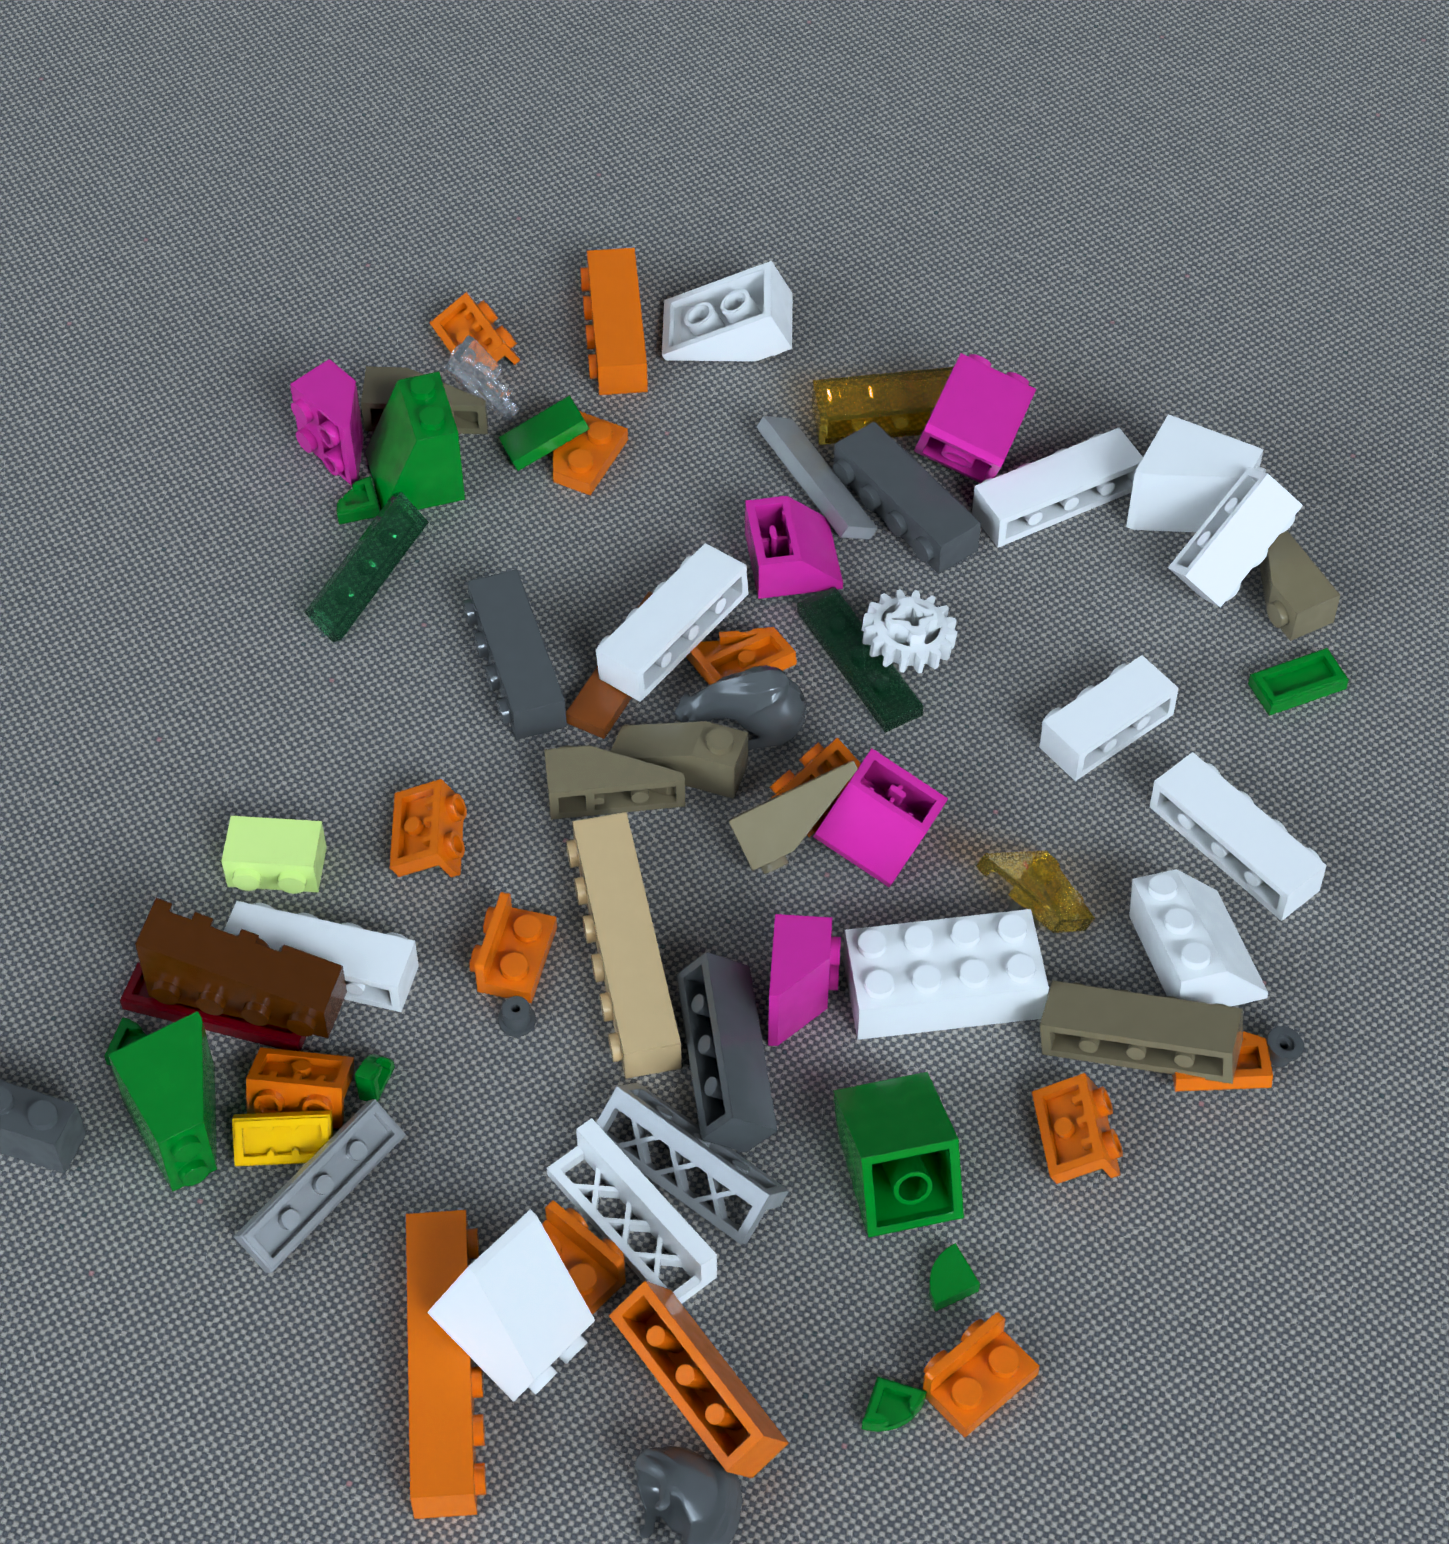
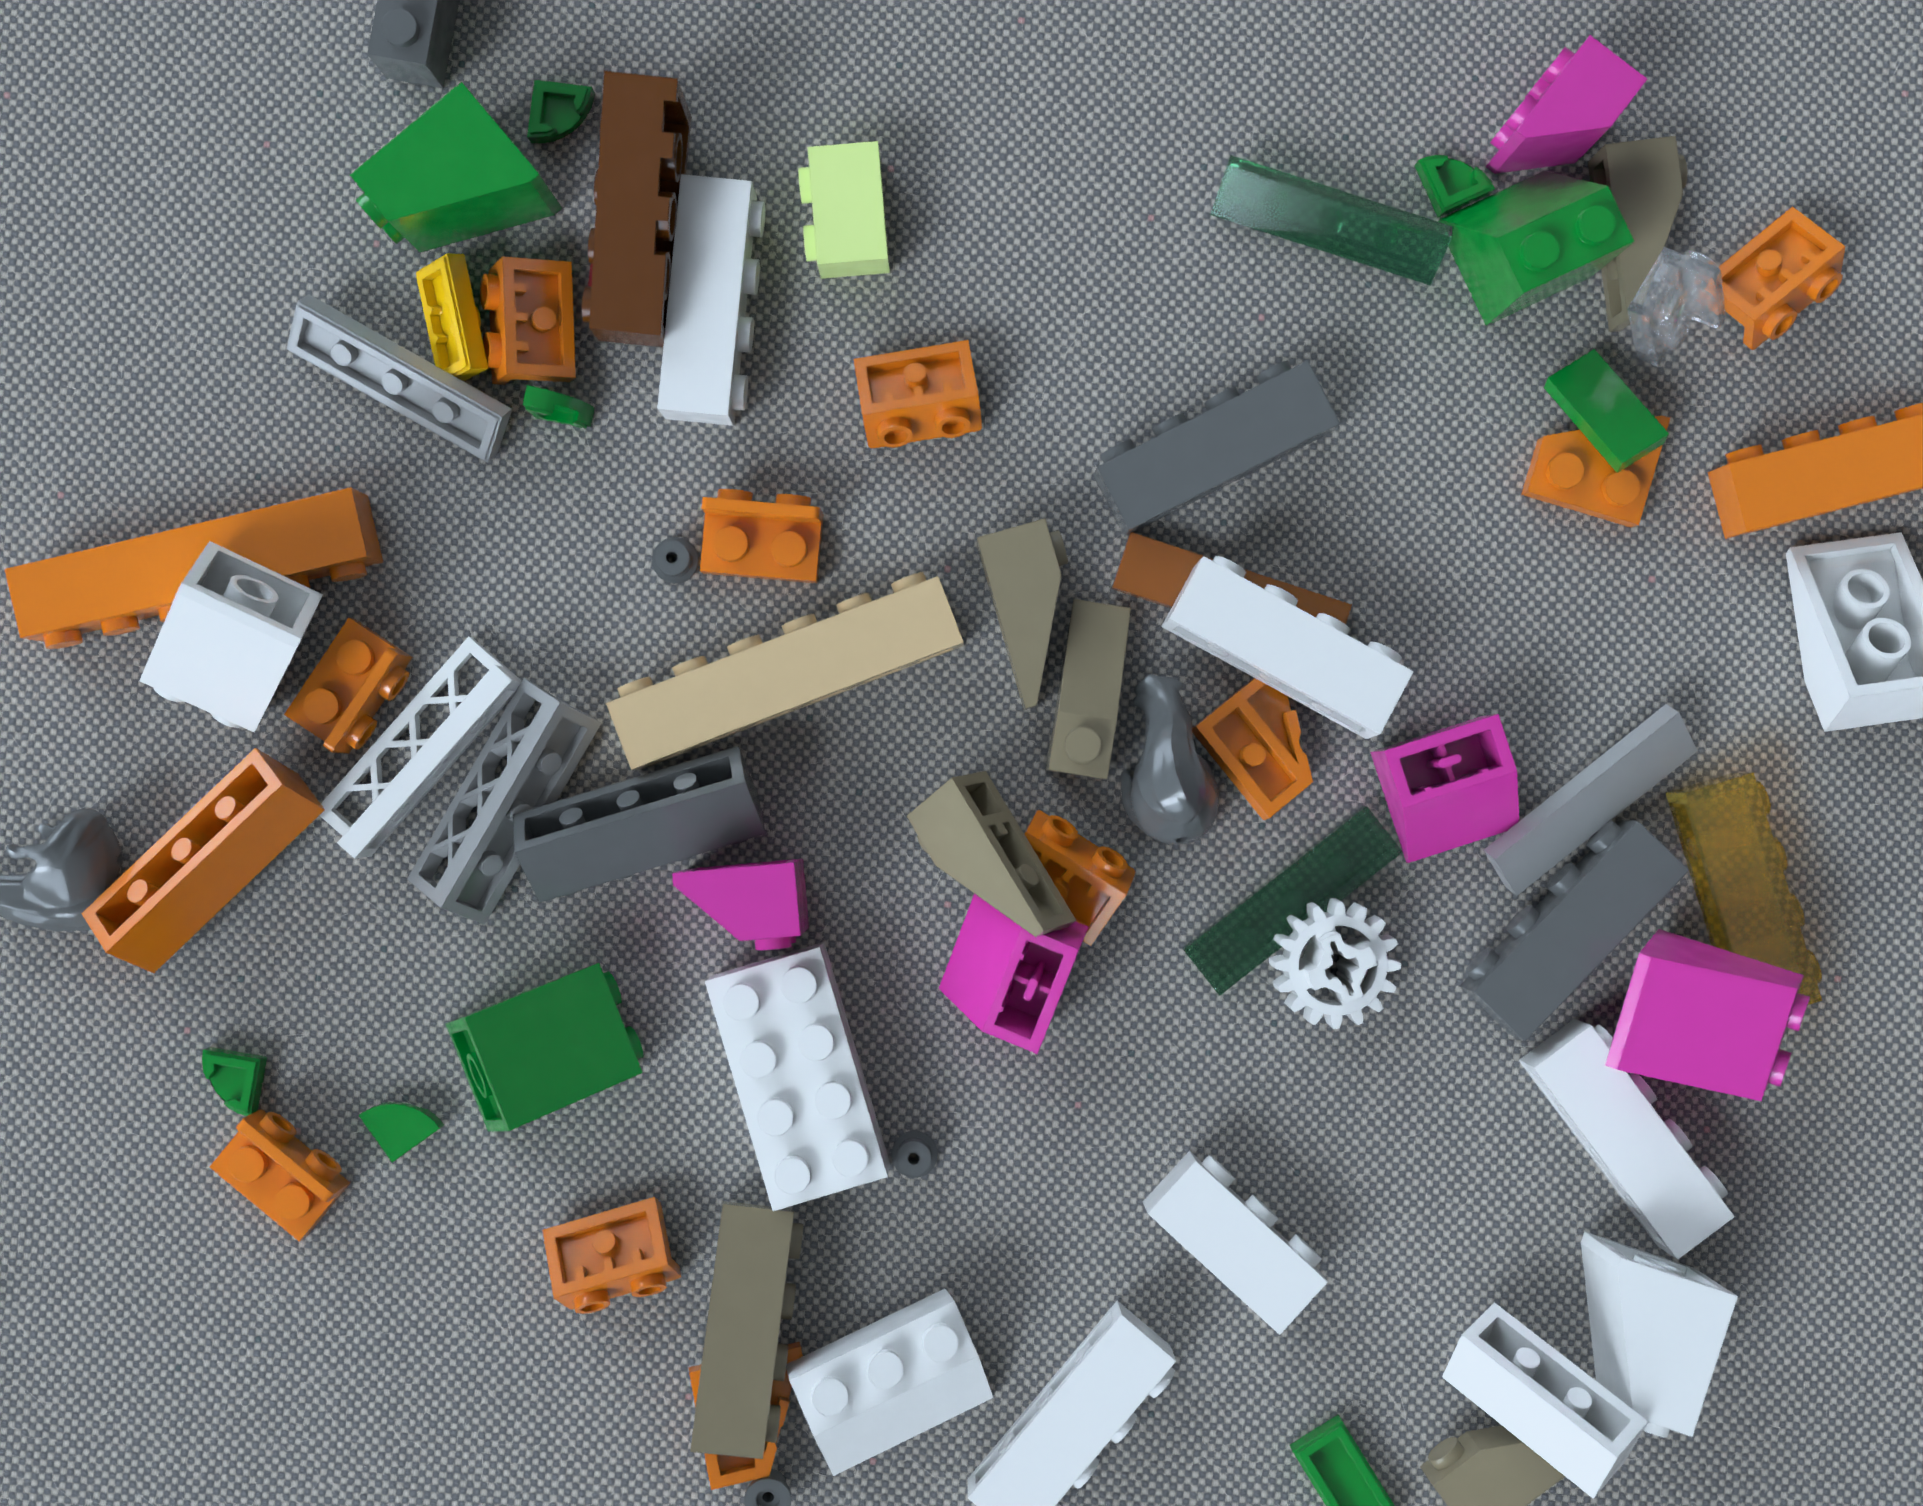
camera: 80 degrees right, 35 degrees up
clear yellow wing [976,850,1095,933] -> none

